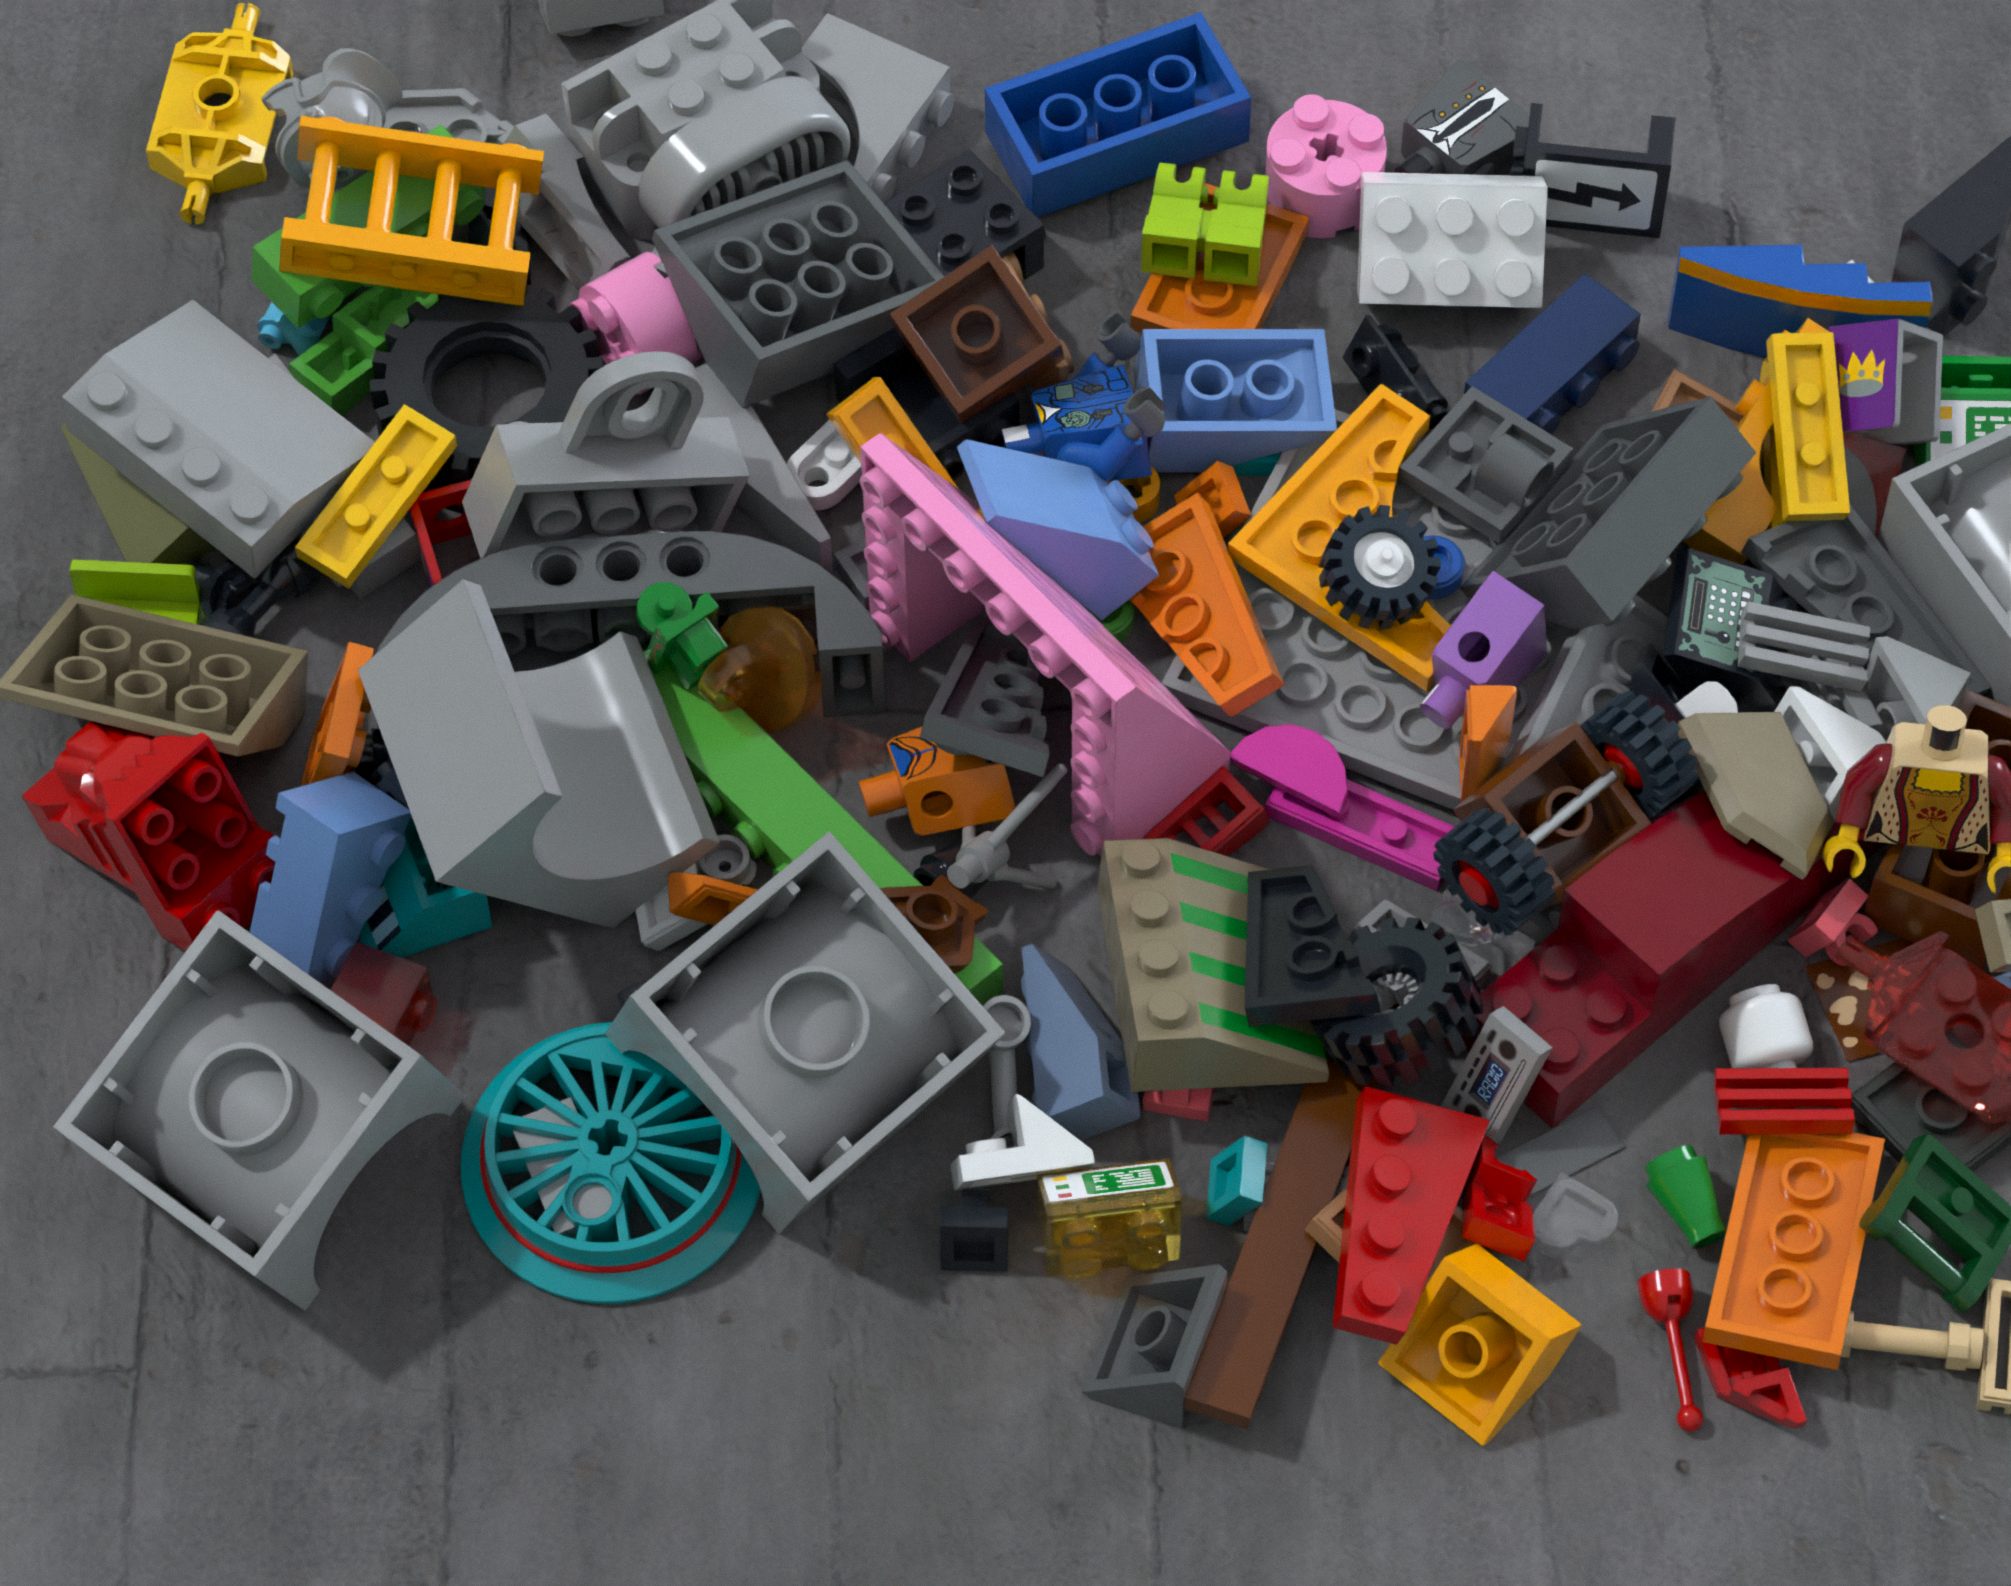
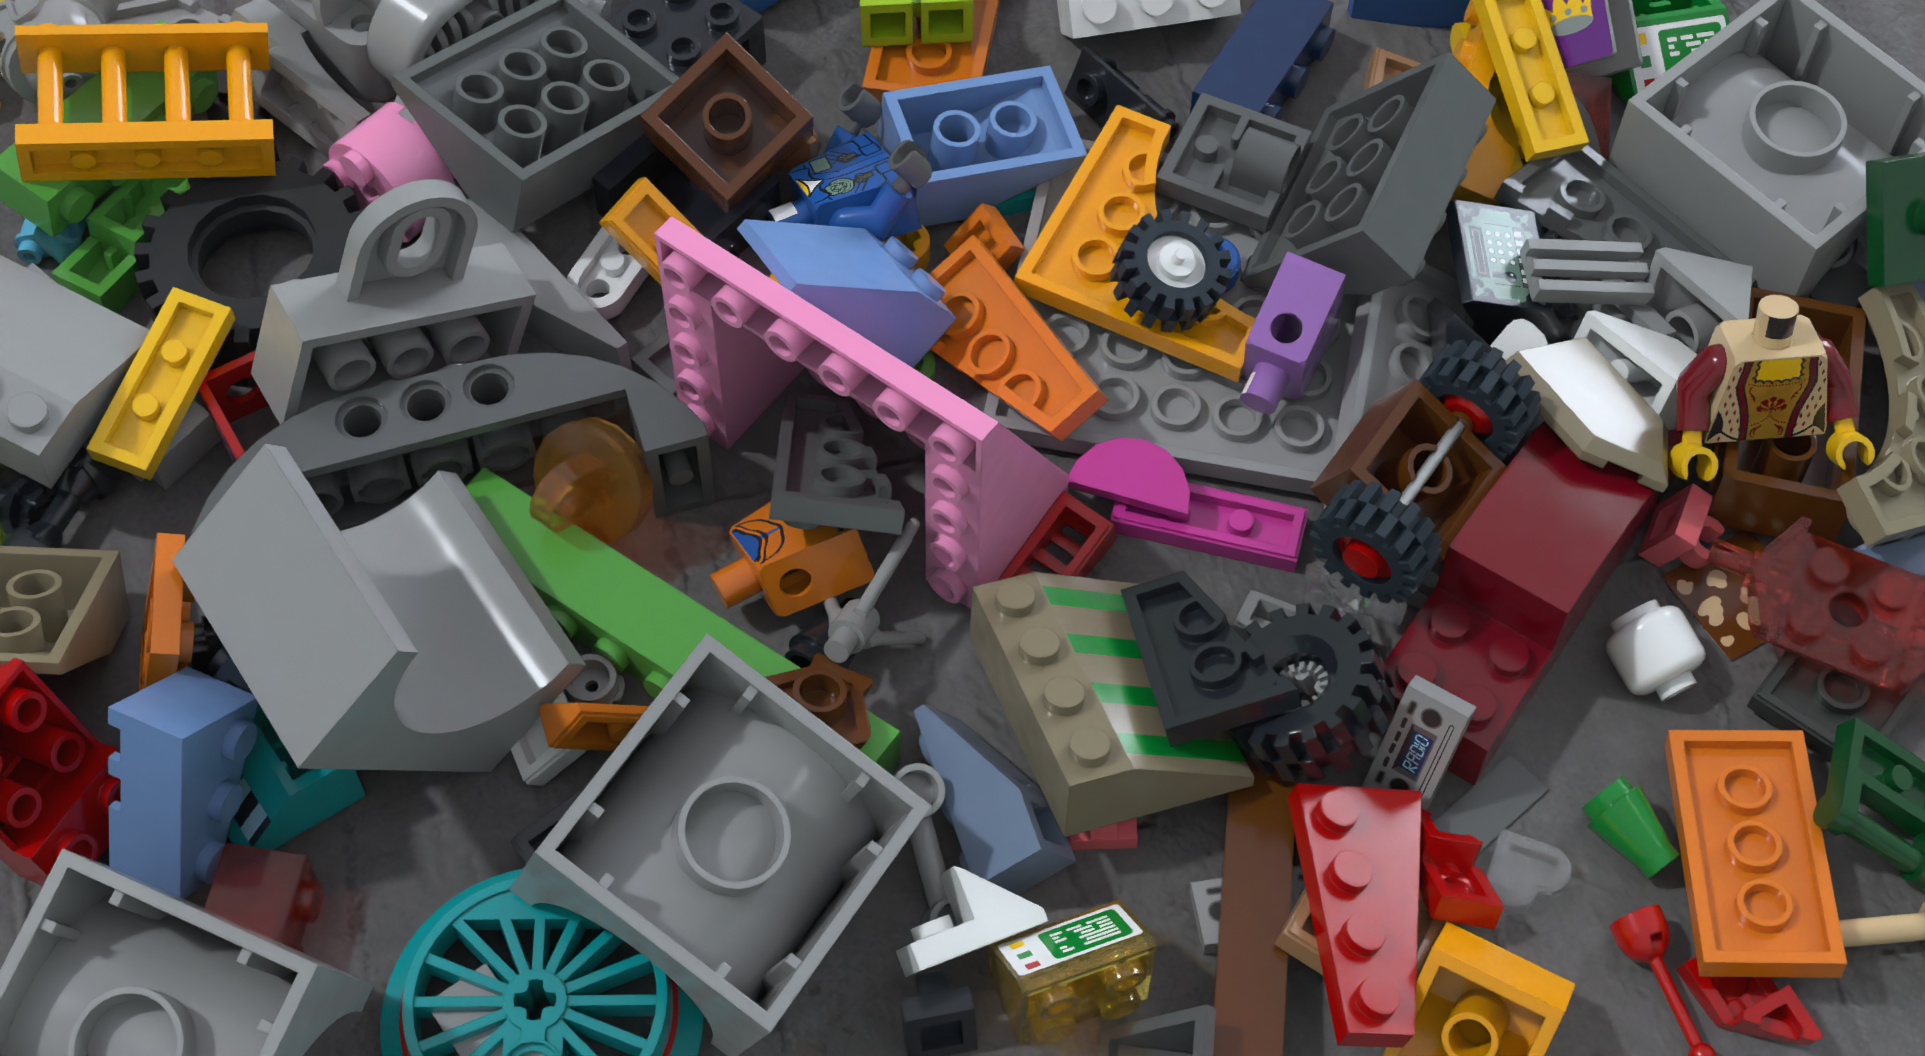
camera: 15 degrees left, 0 degrees up
green hips [636,582,728,691] -> none
teal tile [1206,1135,1267,1226] -> none
orange slope [1459,685,1517,803] -> none
red tile [1713,1068,1855,1135] -> none

